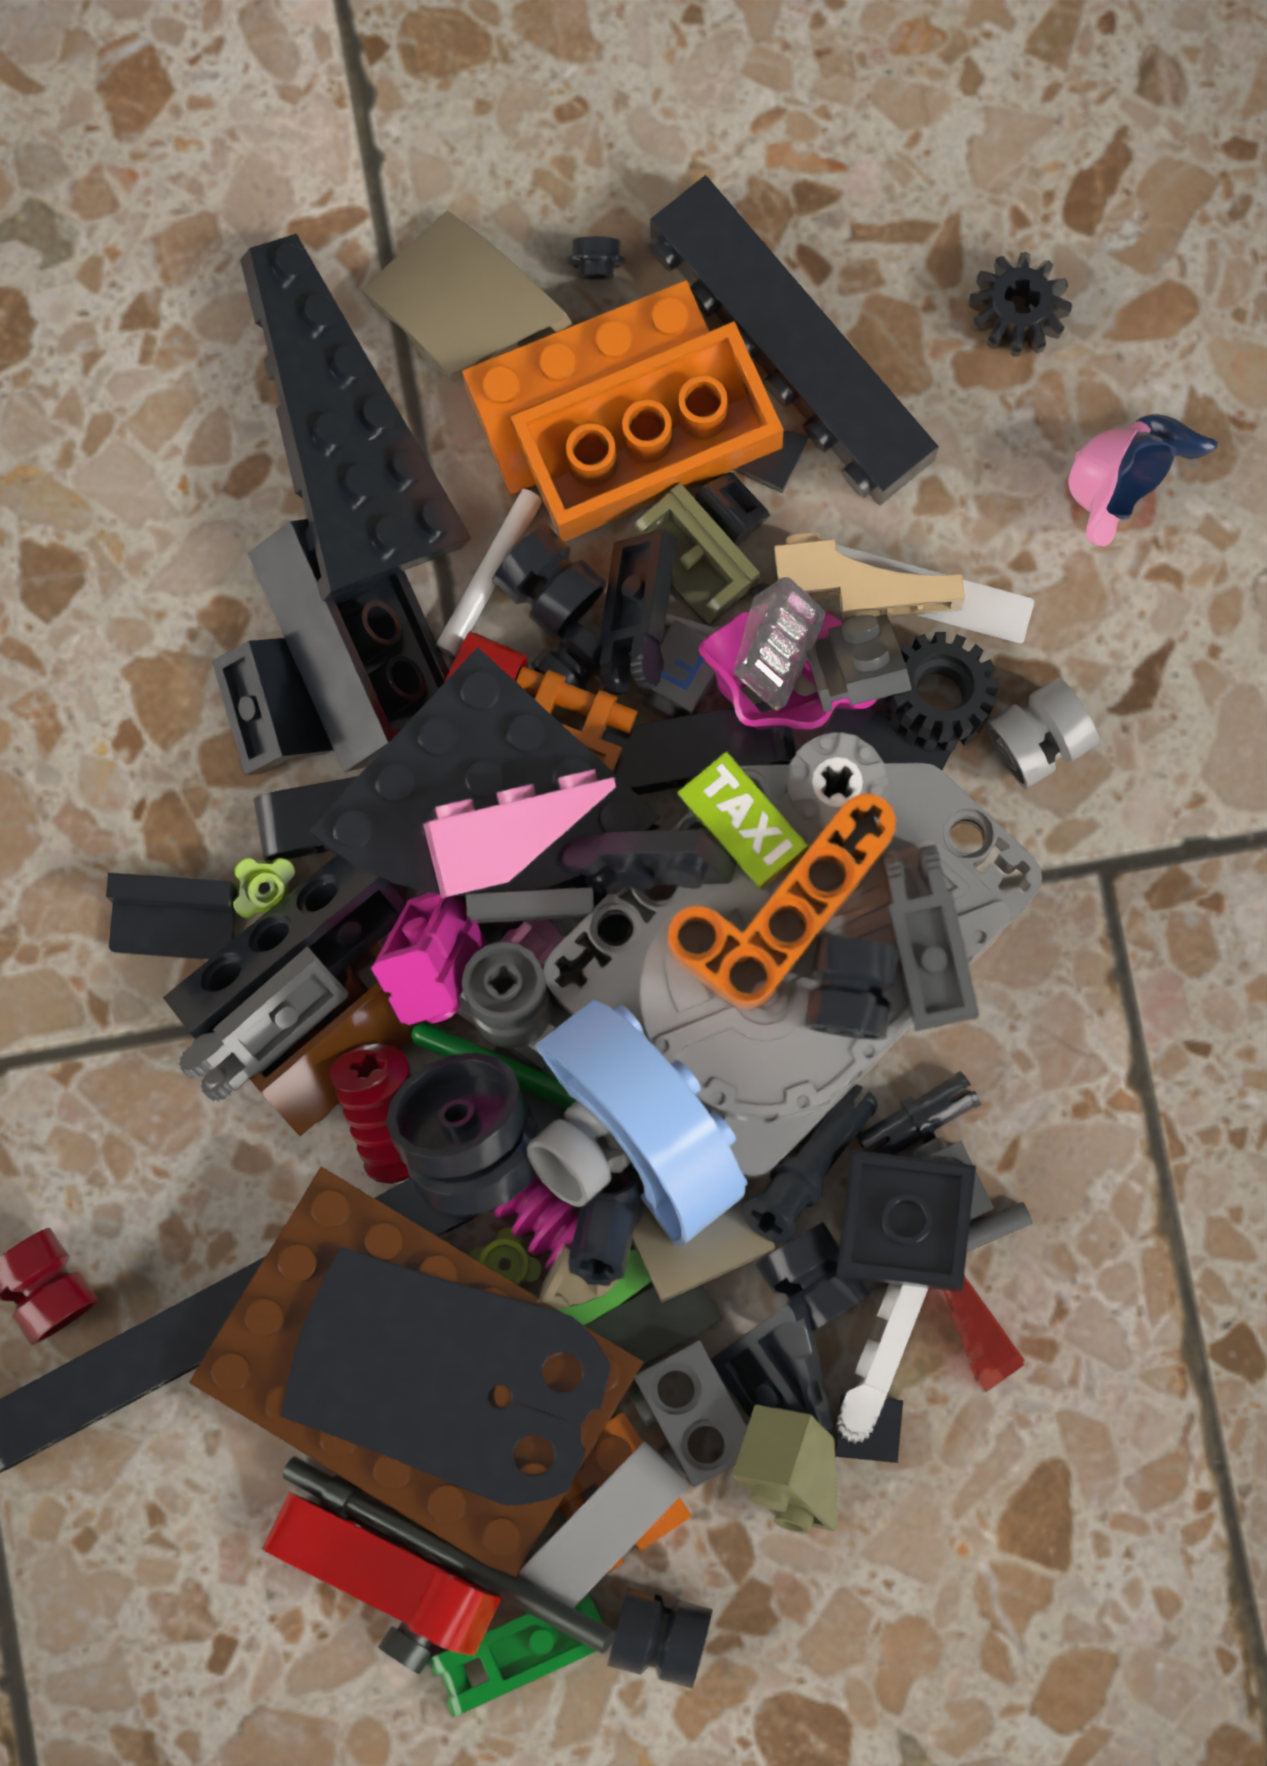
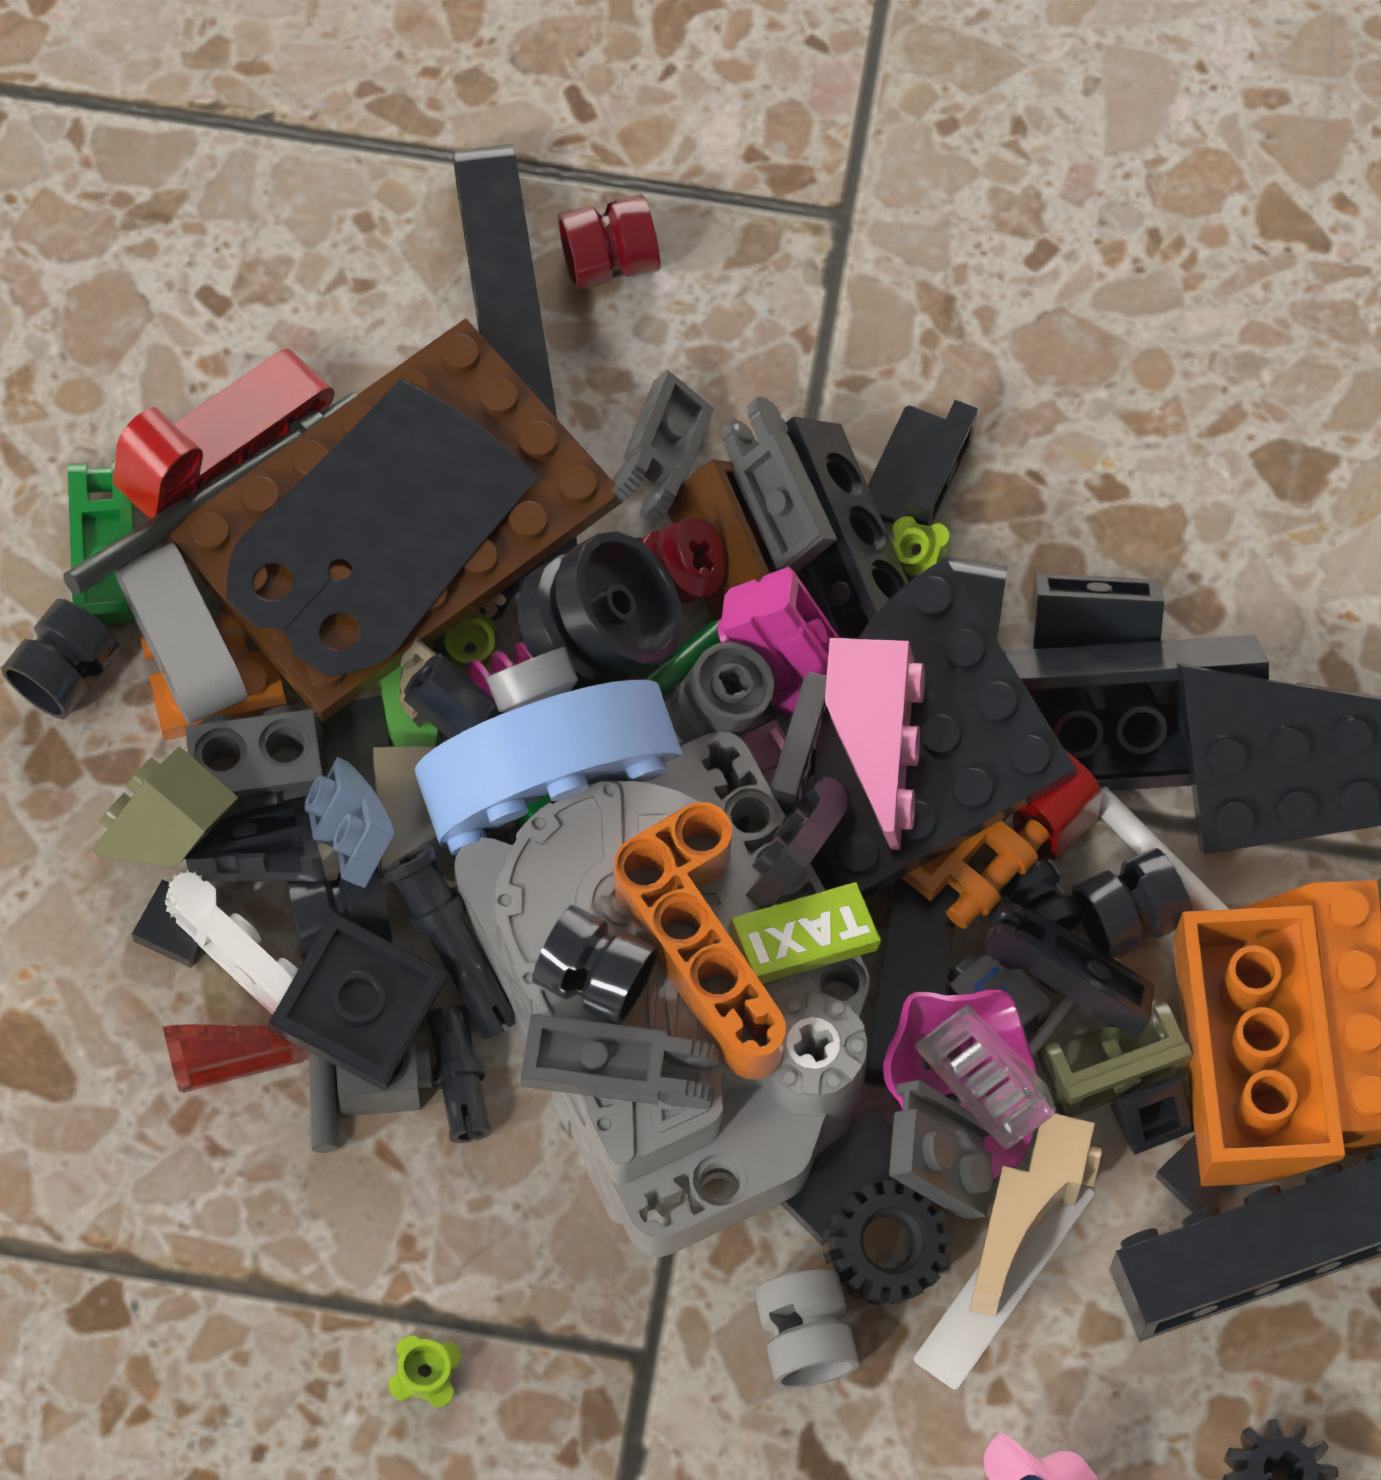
camera: 105 degrees right, 15 degrees down
none -> sand blue slope [305,757,394,888]
none -> lime plate [388,1335,462,1408]
none -> dark grey hinge [611,370,714,525]

